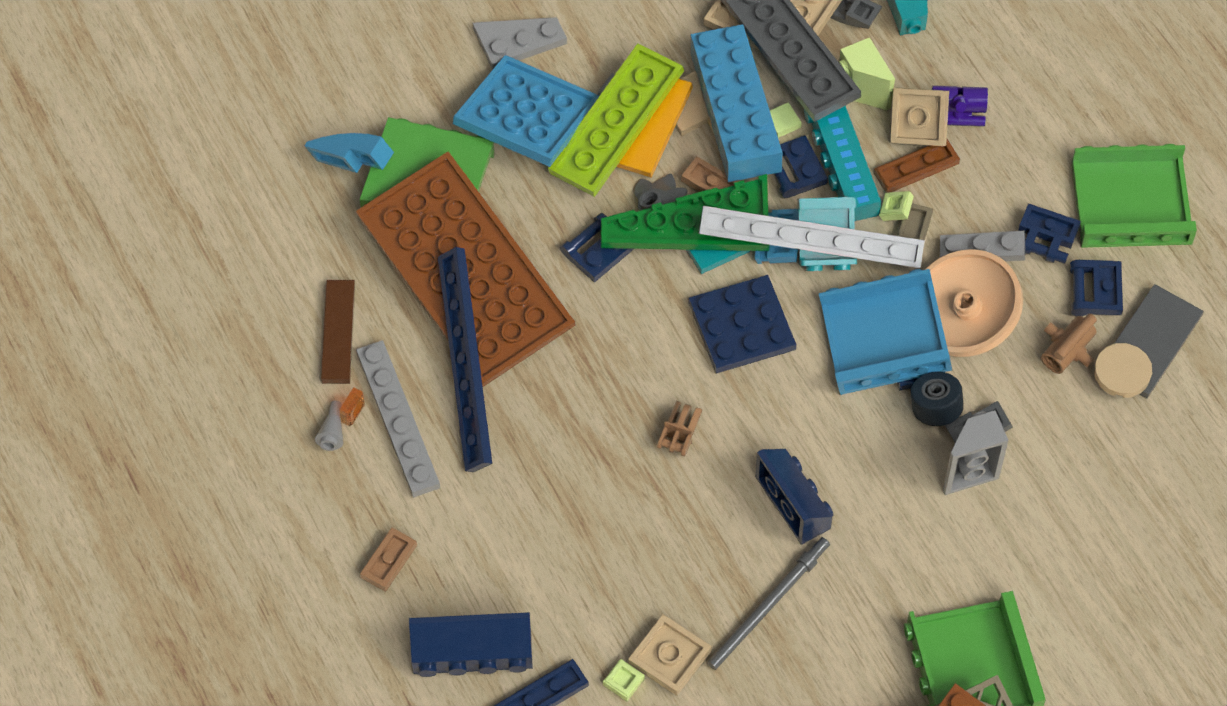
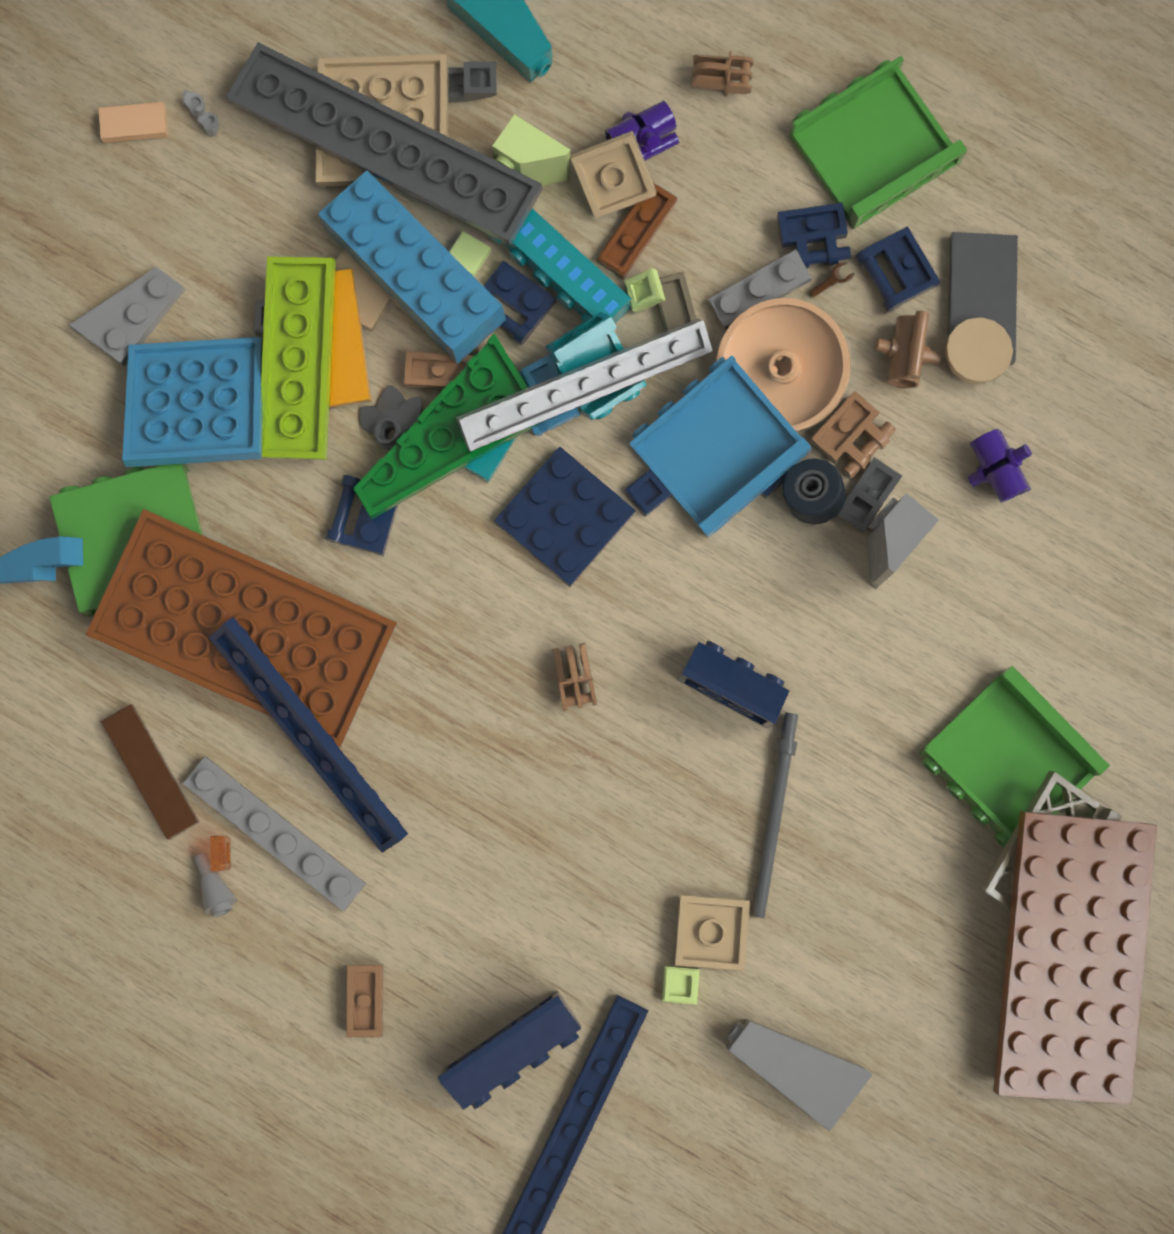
camera: 35 degrees left, 20 degrees up
none -> dark blue tile [624,469,672,517]
none -> medium nougat arm [691,51,754,96]
none -> medium nougat plate [809,391,896,478]
none -> reddish brown hand [810,262,855,297]
none -> dark purple pin [968,429,1032,503]

